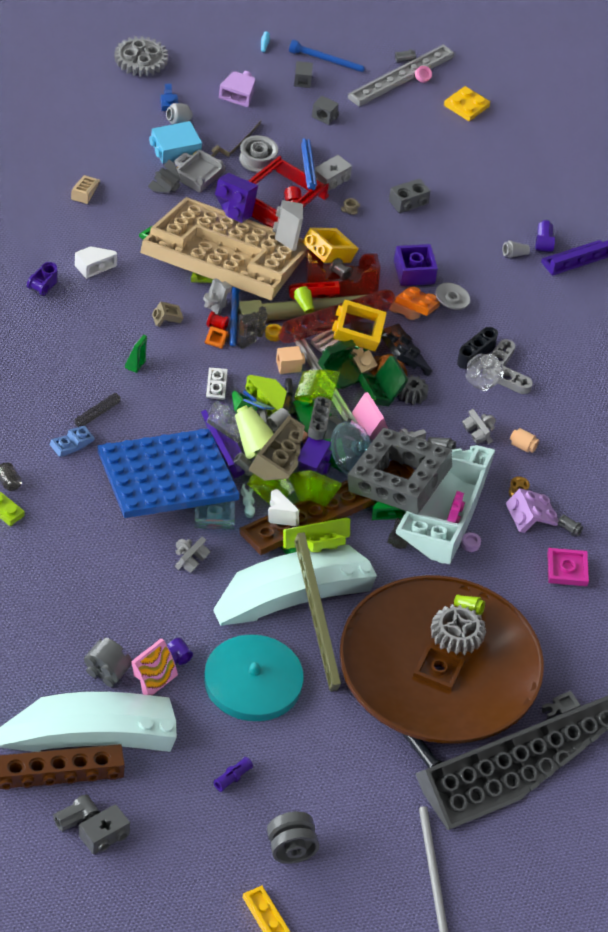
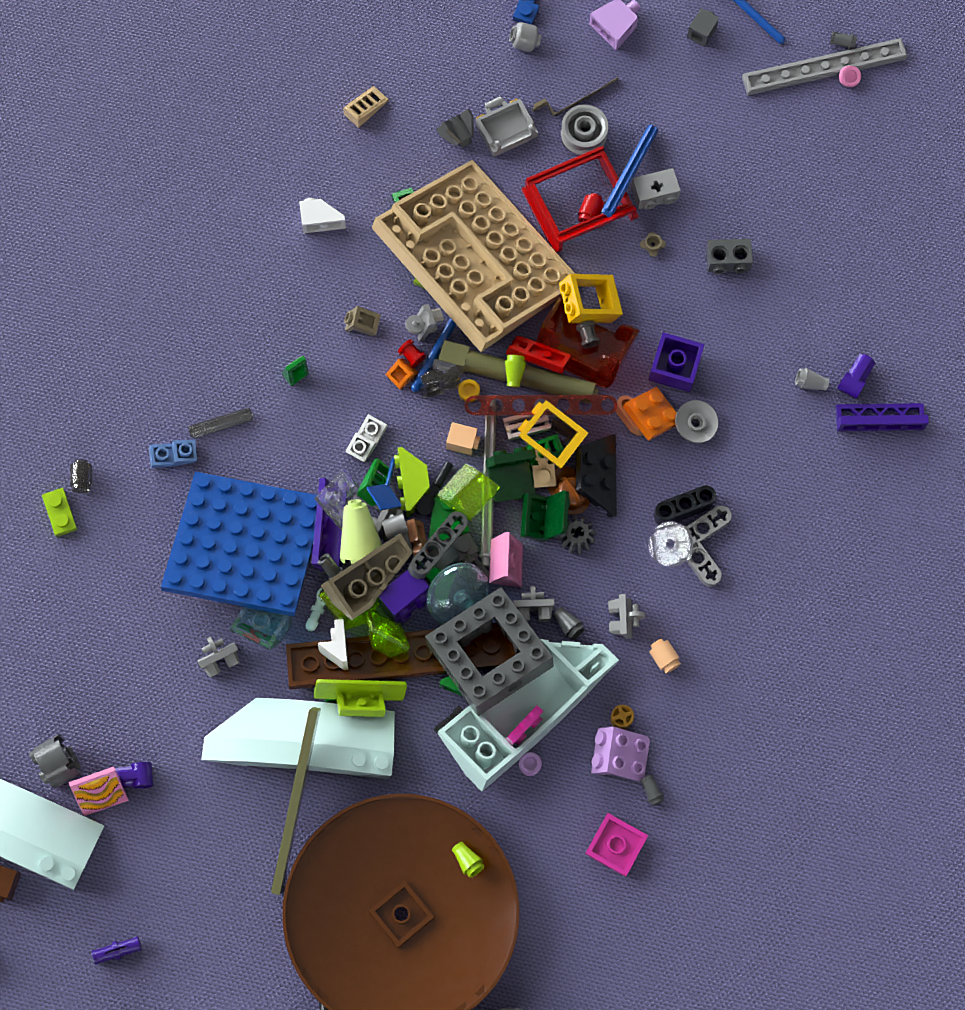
camera: 30 degrees right, 25 degrees up
dark purple piece [26,262,58,296] -> none
medium azure brick [149,121,202,164] -> none
teal container [204,635,304,721] -> none
dark purple slope [215,173,258,223] -> none
light grey slope [272,200,303,251] -> none
dark grey brick [312,95,339,125] -> none
light grey gear [431,604,486,655] -> none
yellow plate [444,86,490,122] -> none

